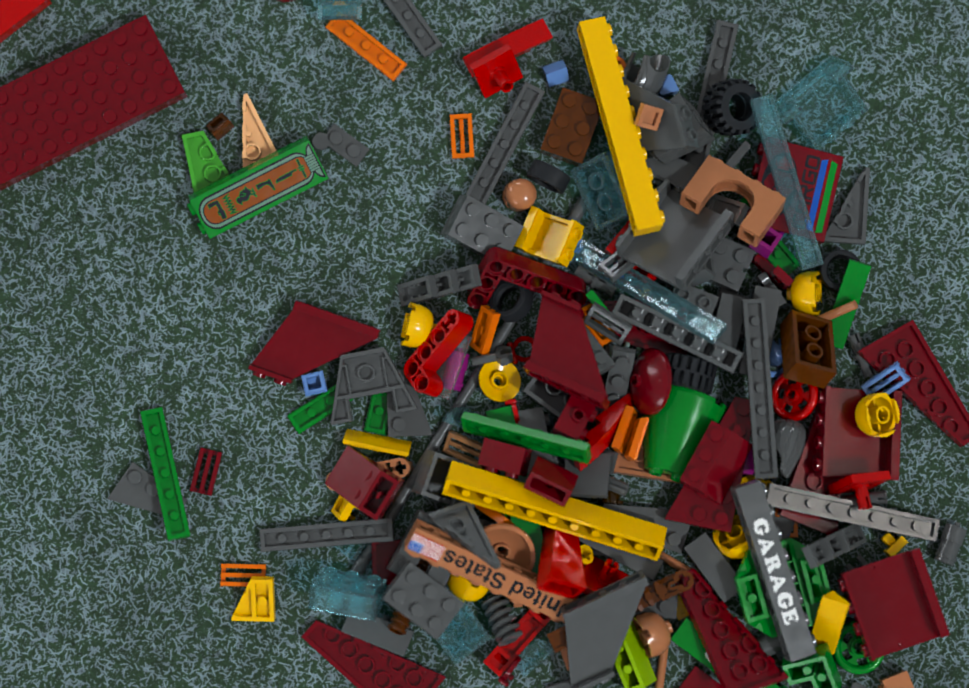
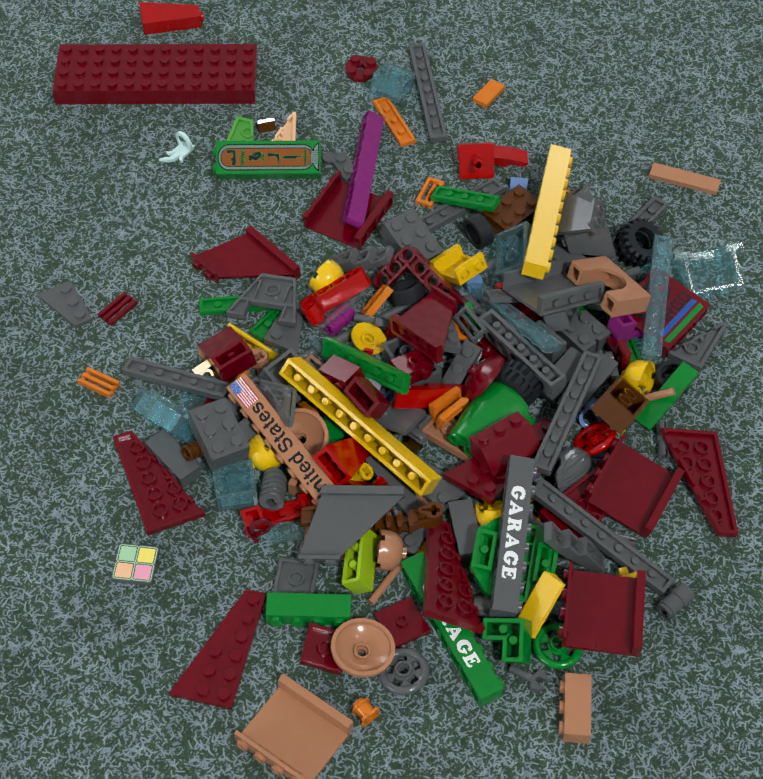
camera: 25 degrees right, 30 degrees down
green plate [140,407,190,541] -> none
yellow wing [231,576,276,622] -> none
medium blue slope [301,370,328,397] -> none
nougat helmet [502,178,537,212] -> none
nougat tile [634,103,664,131] -> none
red tile [828,470,891,510] -> none
yellow cylinder [855,393,900,437] -> none
medium blue tile [861,361,911,395] -> none
none -> light aqua piece [159,131,195,163]
none -> dark red panel [302,170,394,250]
none -> magenta beam [342,110,384,229]
none -> green tile [430,185,501,212]

